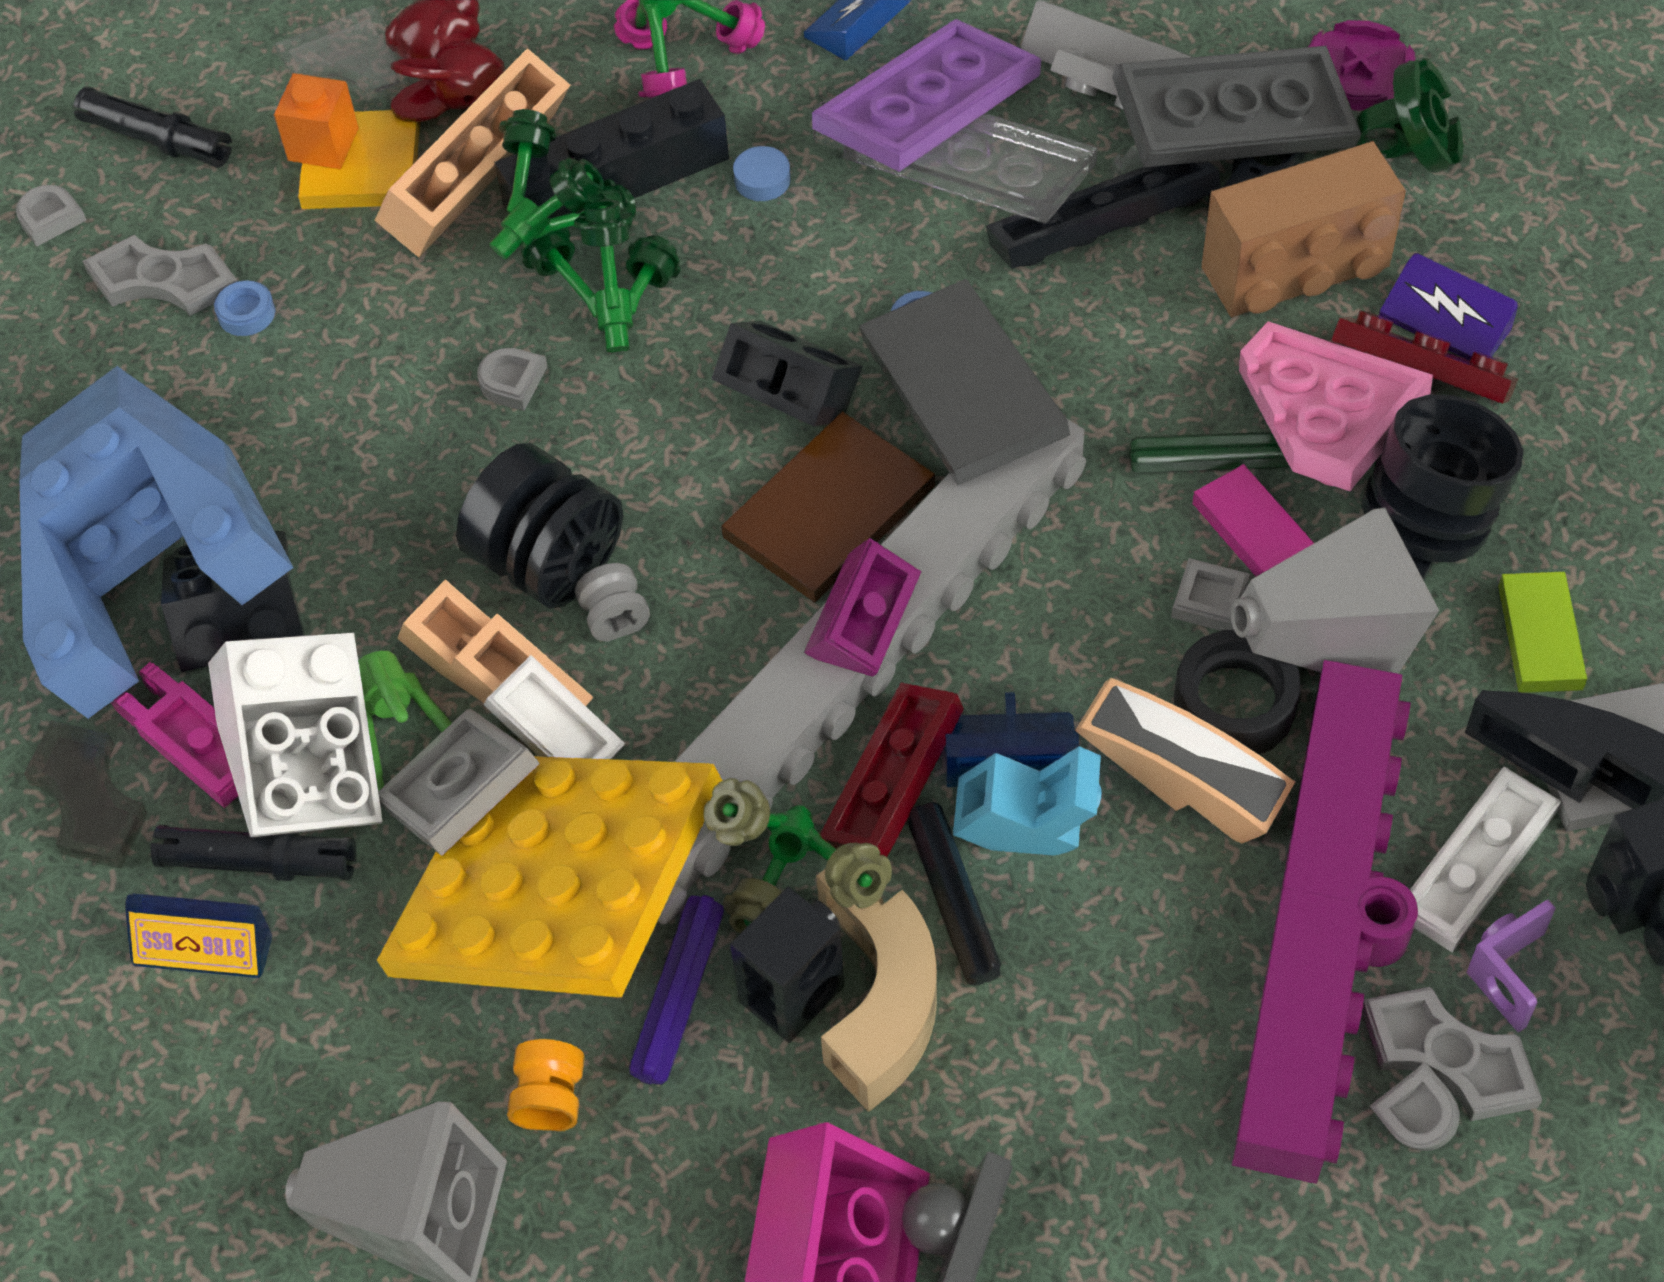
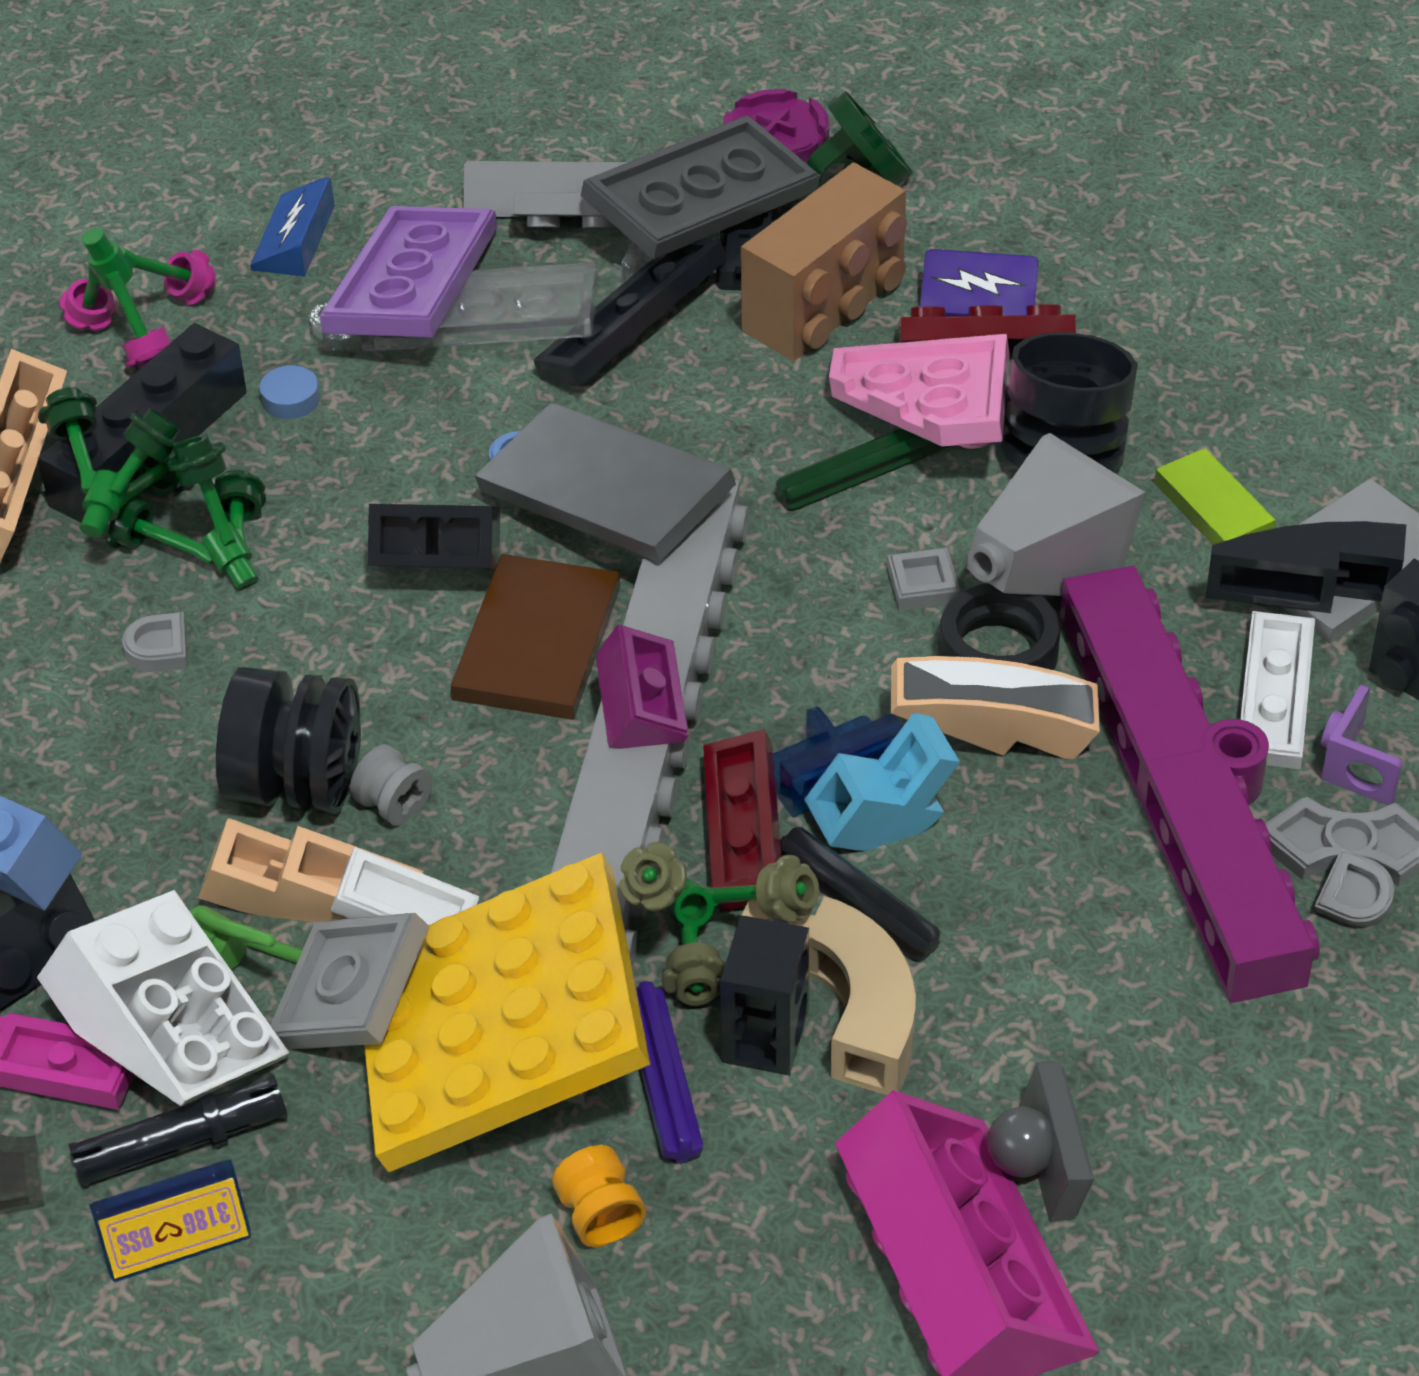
camera: 30 degrees left, 10 degrees down
dark pink tile [1192,464,1314,577] -> none

